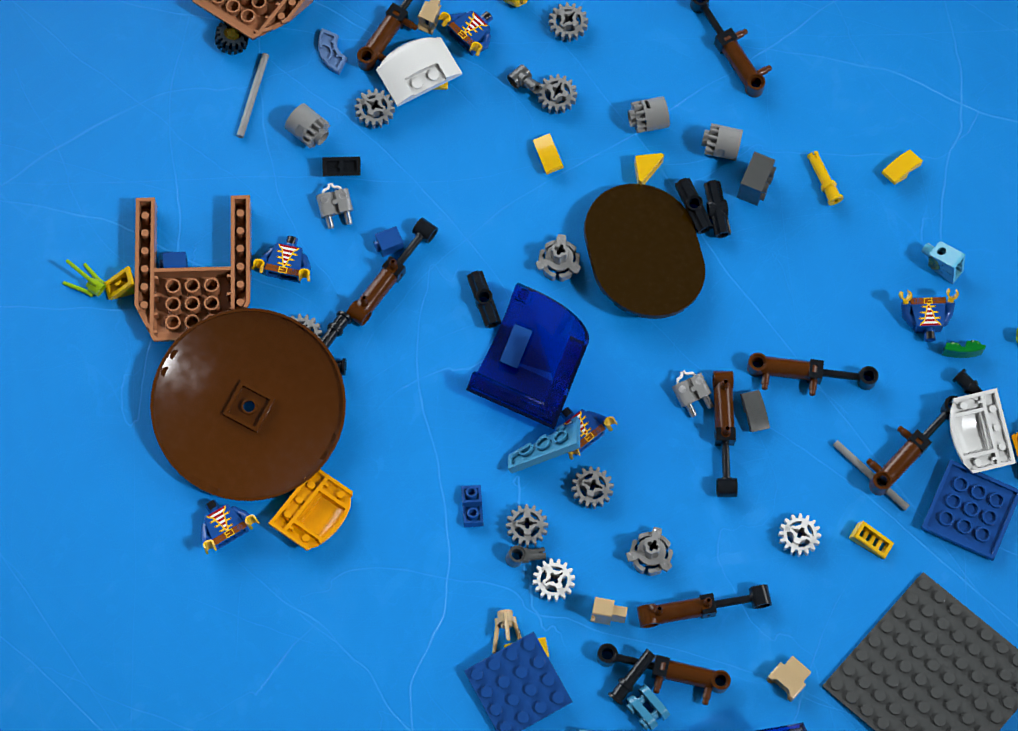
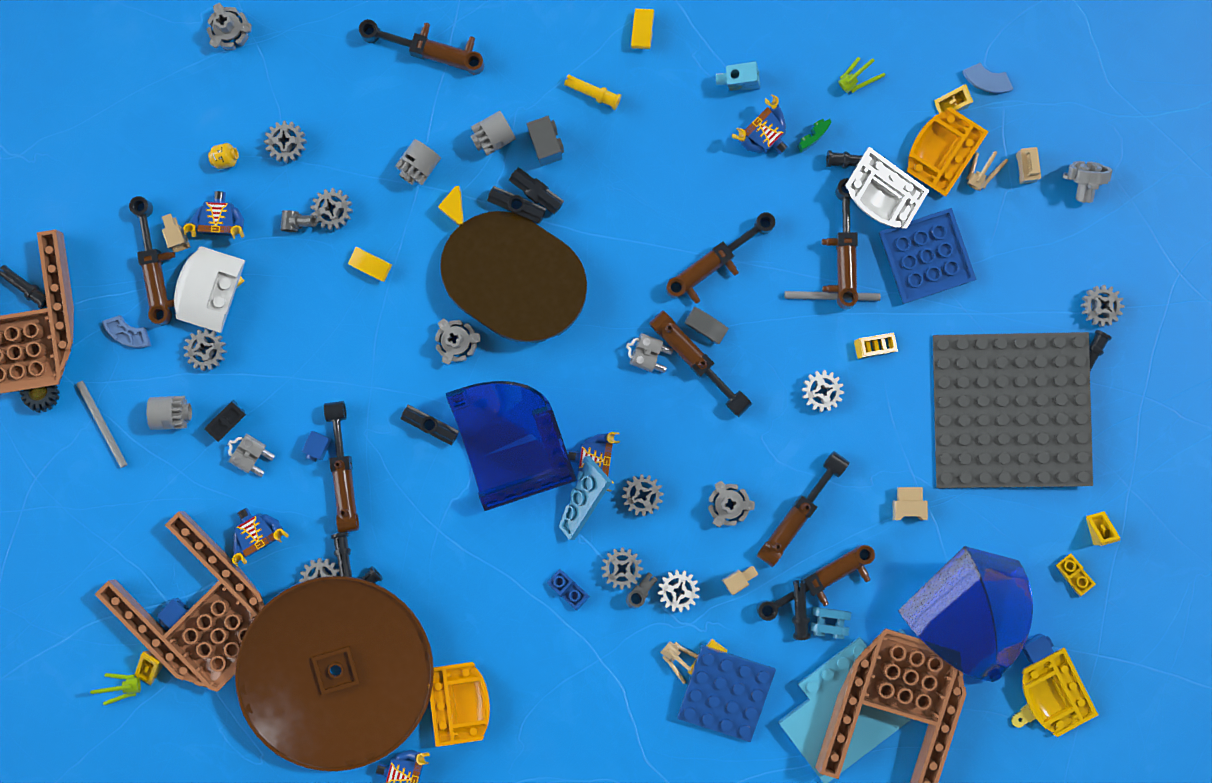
camera: 40 degrees left, 15 degrees up
blue slope [500,324,532,368] -> none

